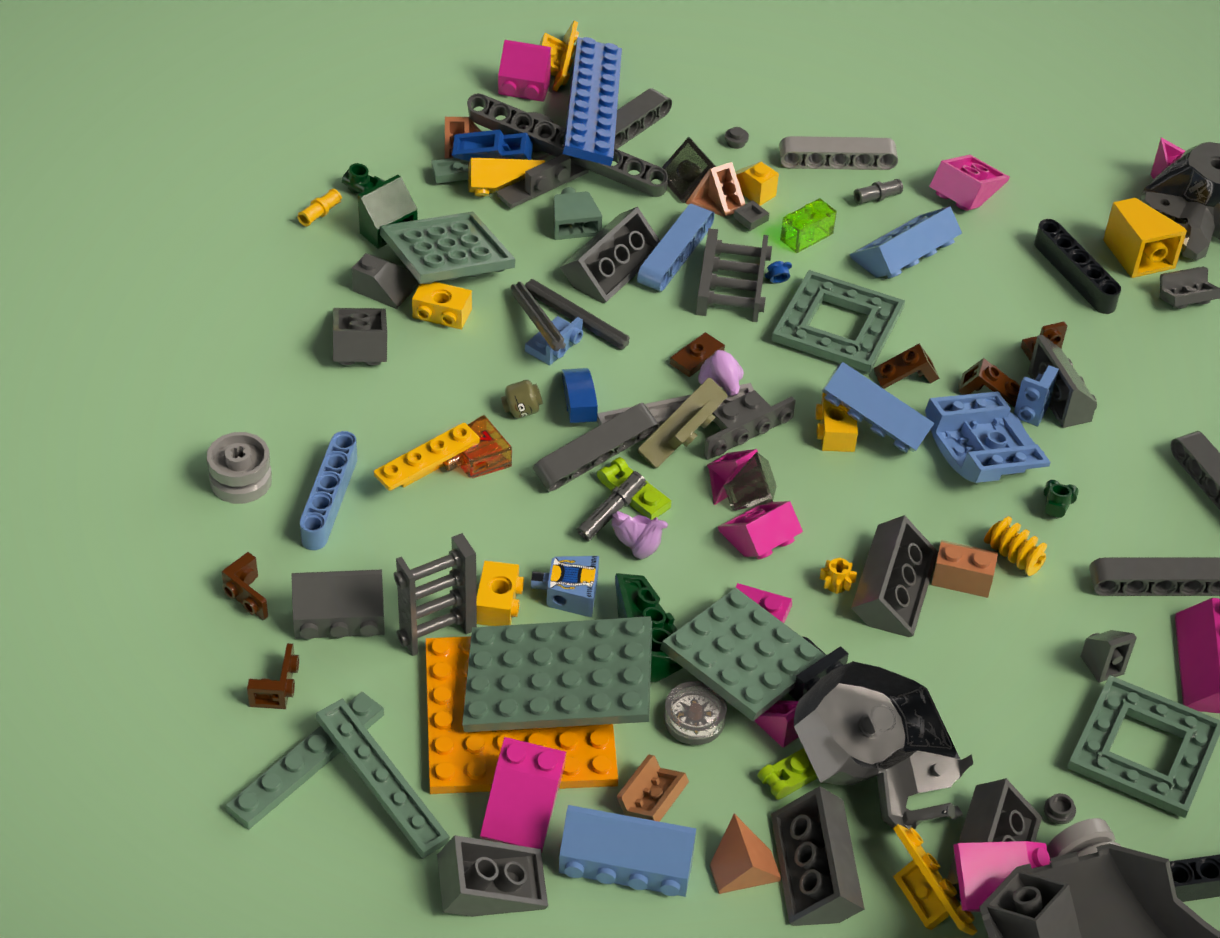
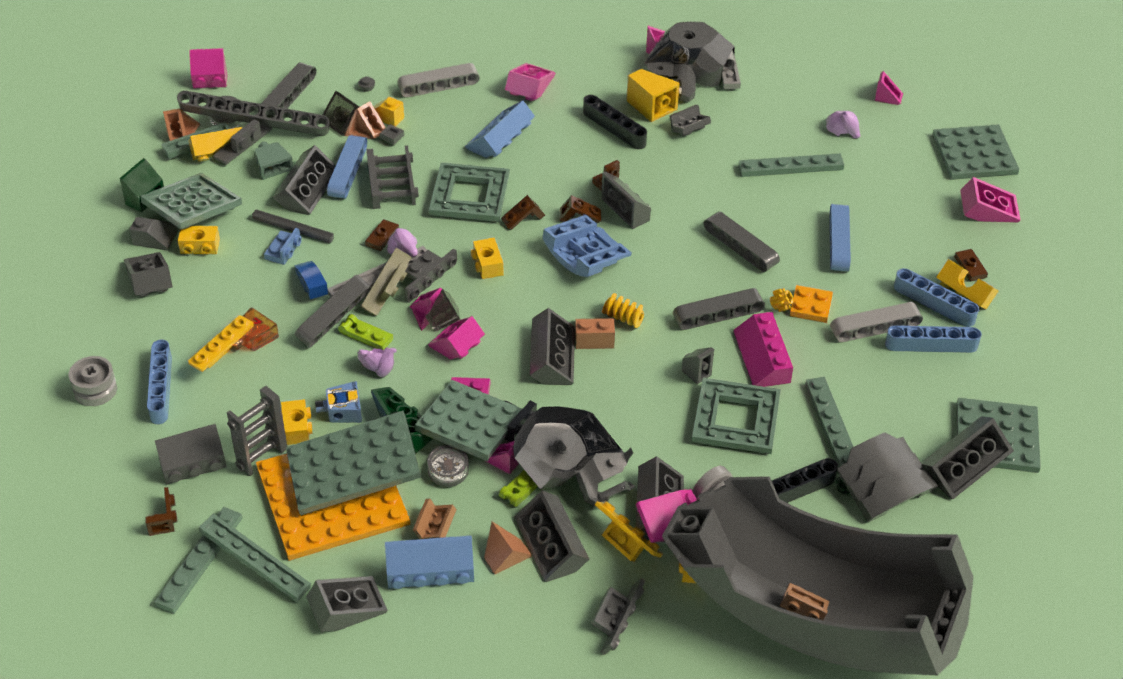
camera: 15 degrees left, 0 degrees up
reddish brown bracket [222,552,268,620] -> none
yellow pin [297,189,342,226] -> none
dark green plate [341,163,385,193] -> none
blue slope [452,130,533,161] -> none
dark pink slope [480,737,566,853] -> none
olive head [501,380,543,419] -> none
dark grey axle [511,282,566,351] -> none
yellow bracket [540,21,579,92] -> none
plate [563,37,622,166] -> none
dark grey pin [576,471,647,542] -> none
blue plate [765,261,792,284] -> none
clear neon green brick [780,198,837,253] -> none
yellow gear [819,558,857,594] -> none
medium blue slope [822,362,934,453] -> none
dark grey pin [854,179,903,204] -> none
medium blue bracket [1014,365,1059,427] -> none
dark green plate [1044,480,1079,518] -> none
dark grey plate [1044,793,1076,824] -> none

